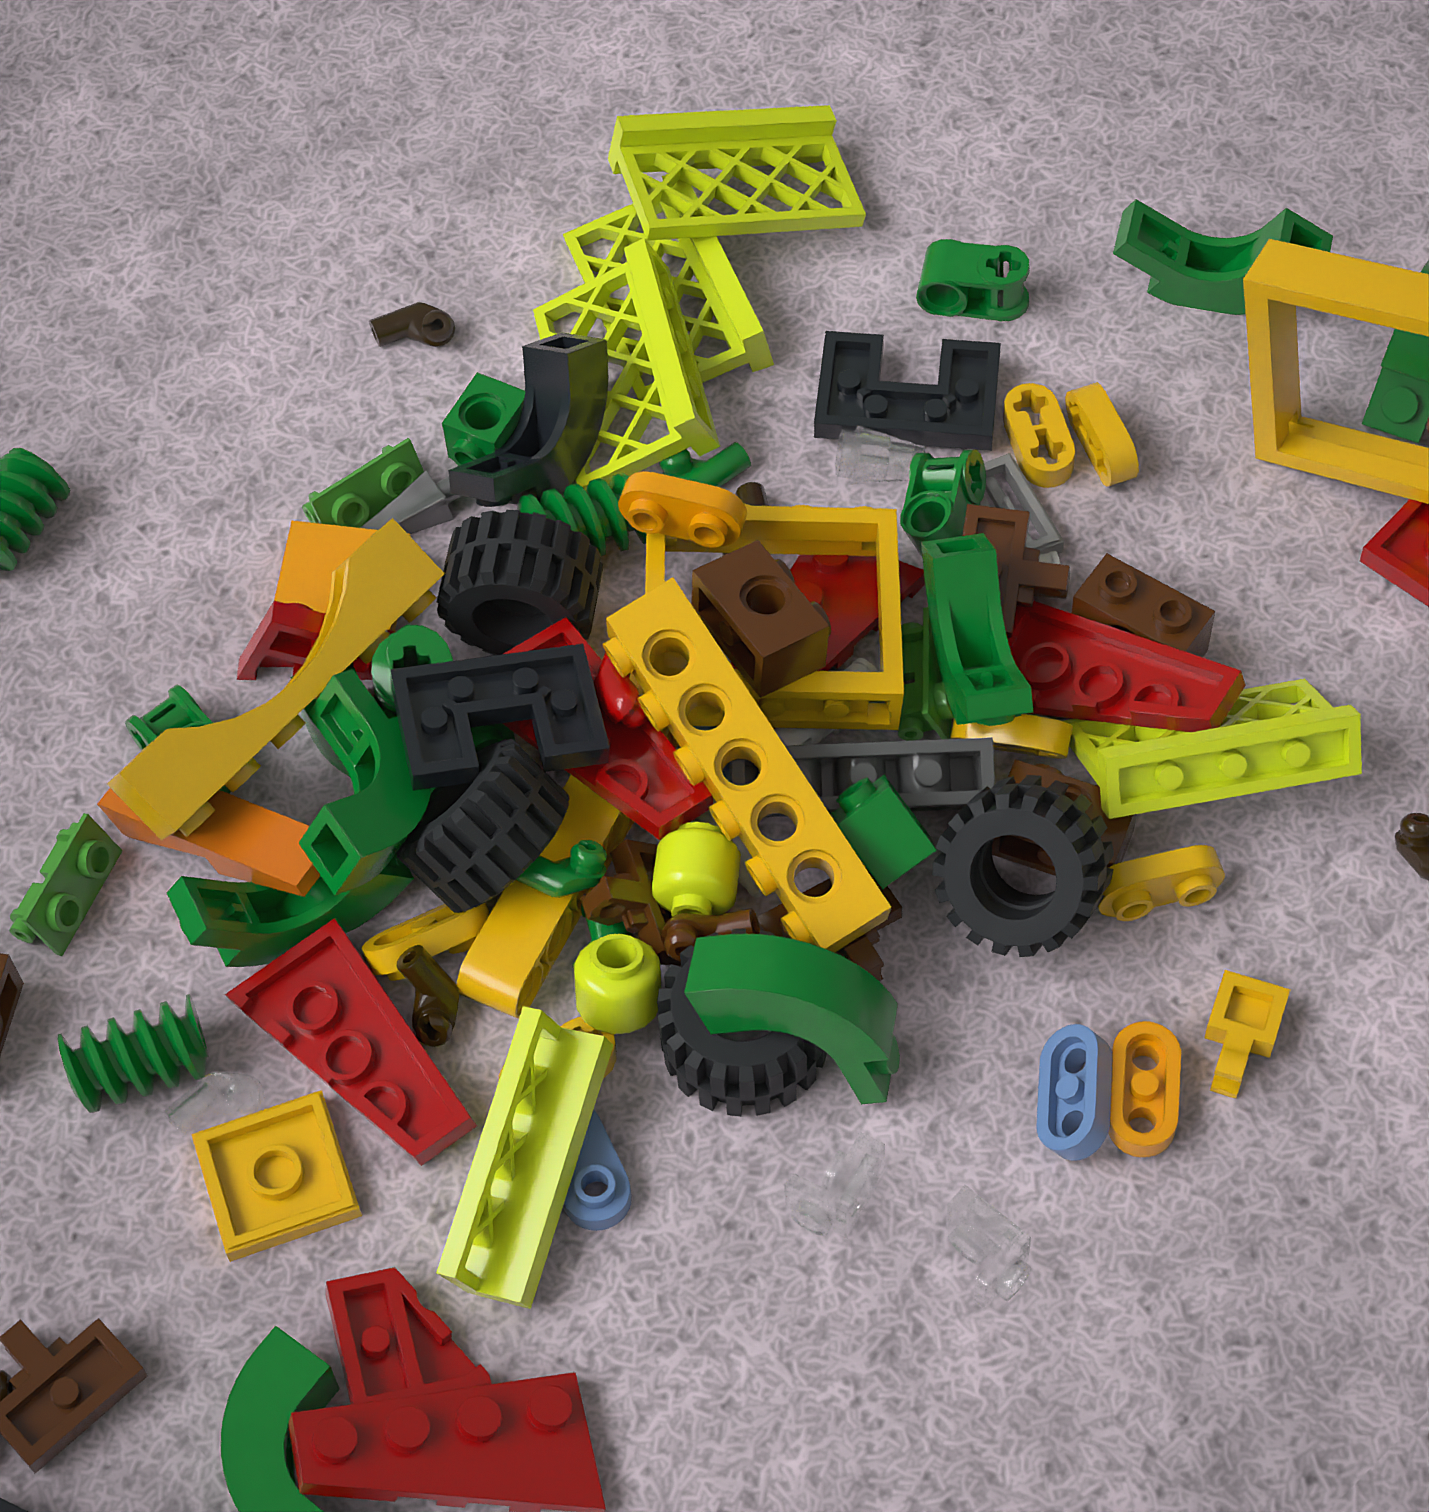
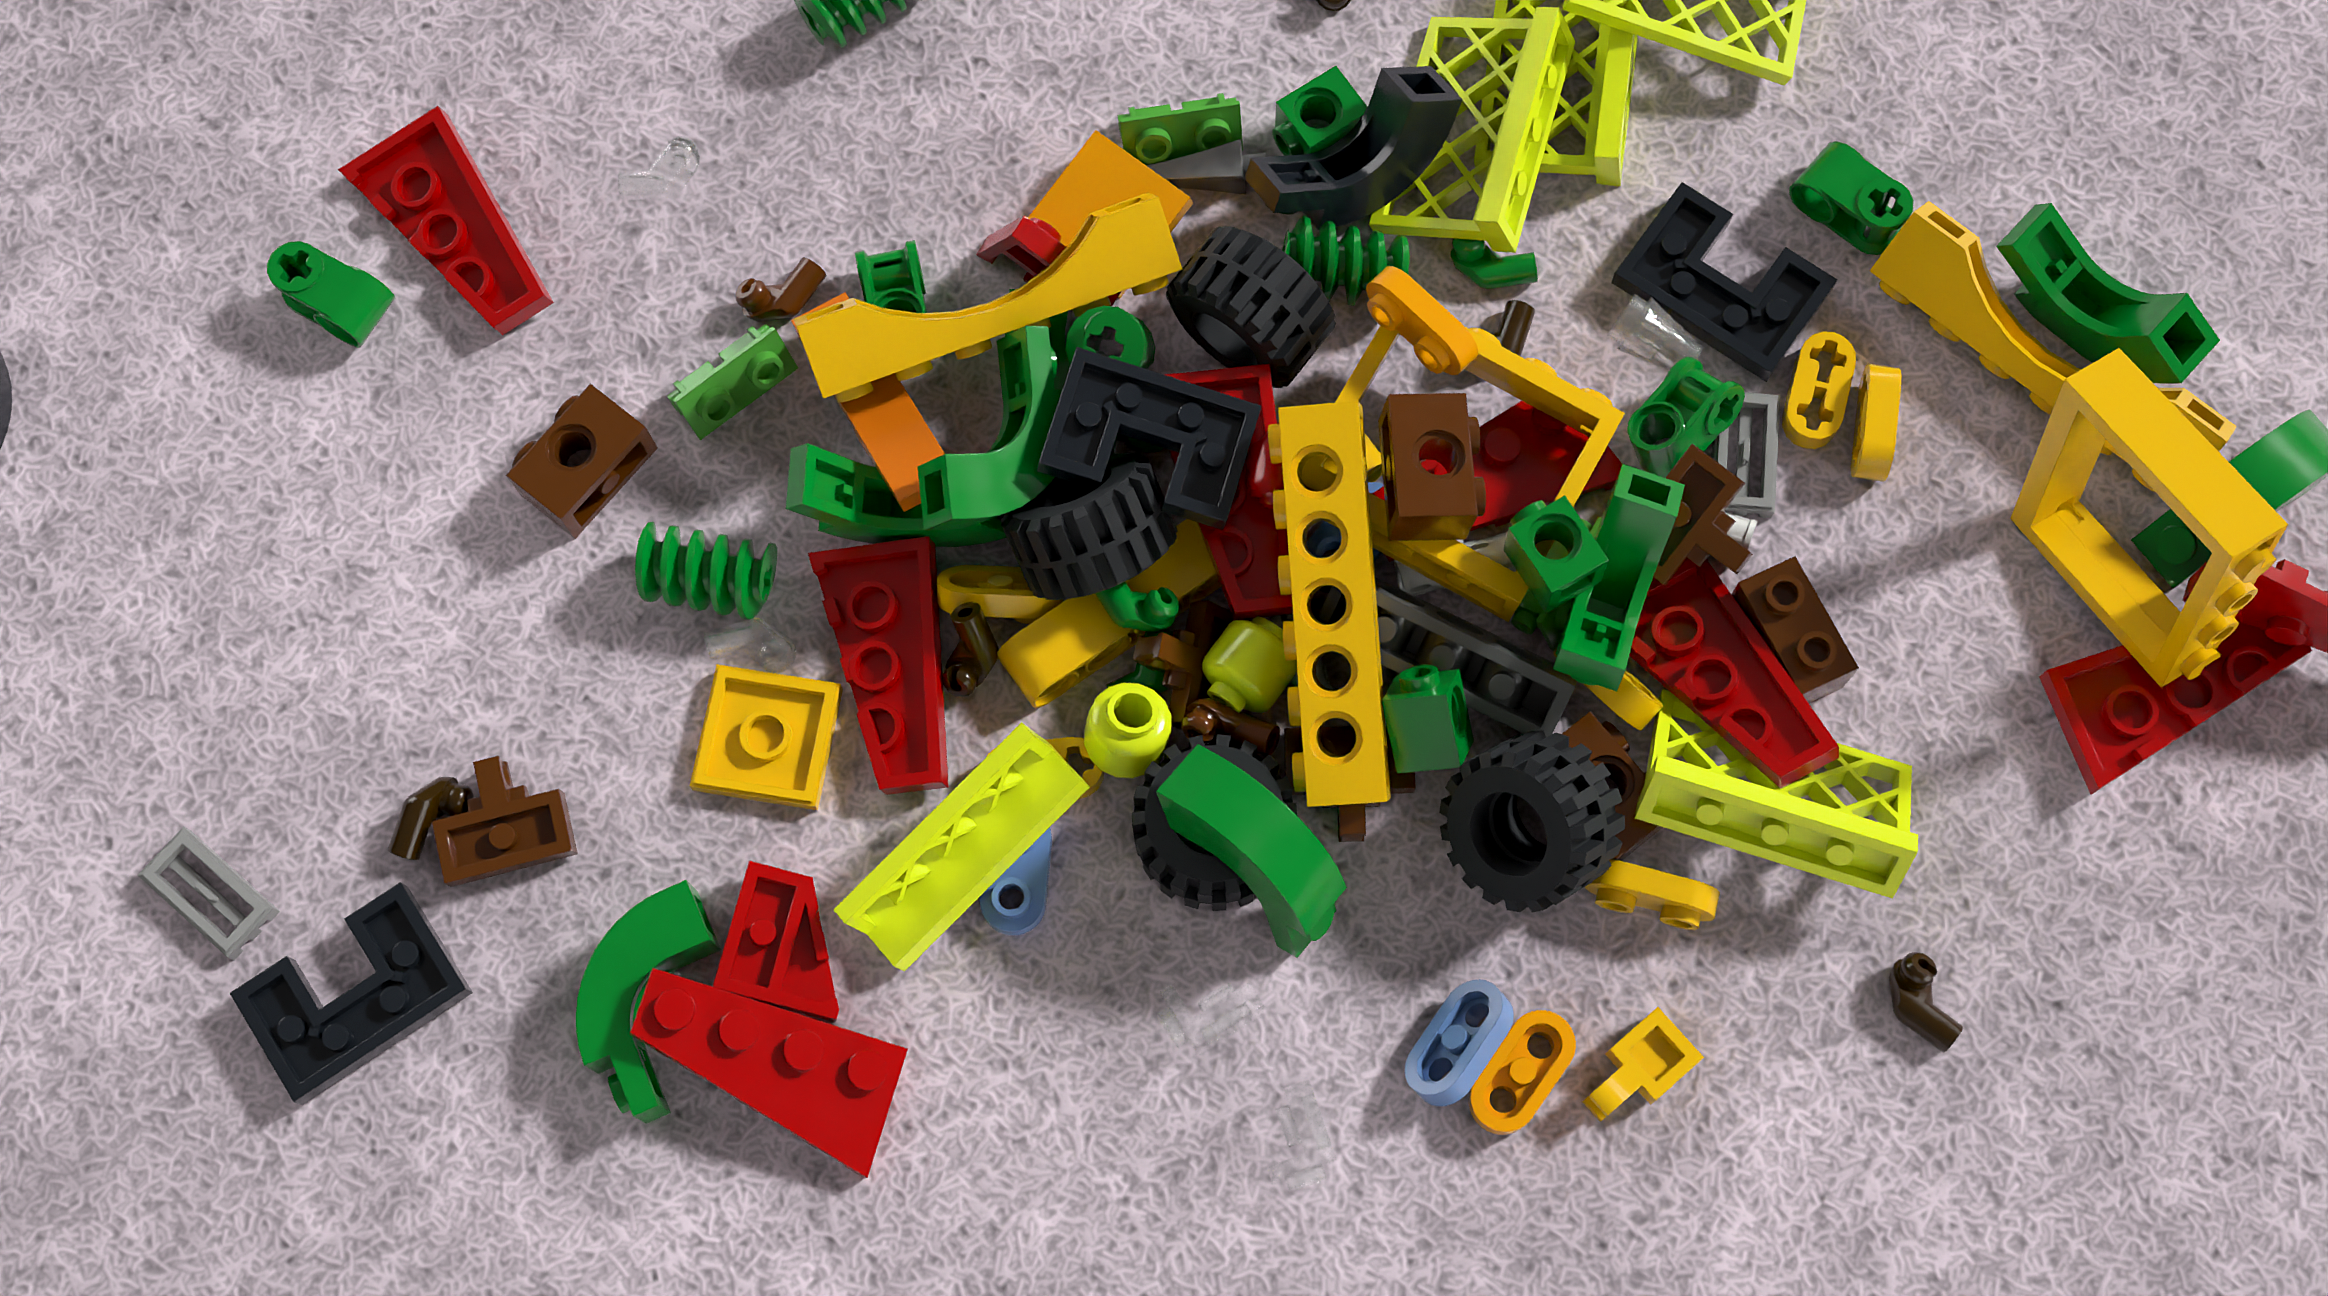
camera: 30 degrees right, 15 degrees up
none -> reddish brown arm [735,257,827,322]
none -> green brick [1503,495,1609,613]
none -> yellow arch [1869,201,2237,493]

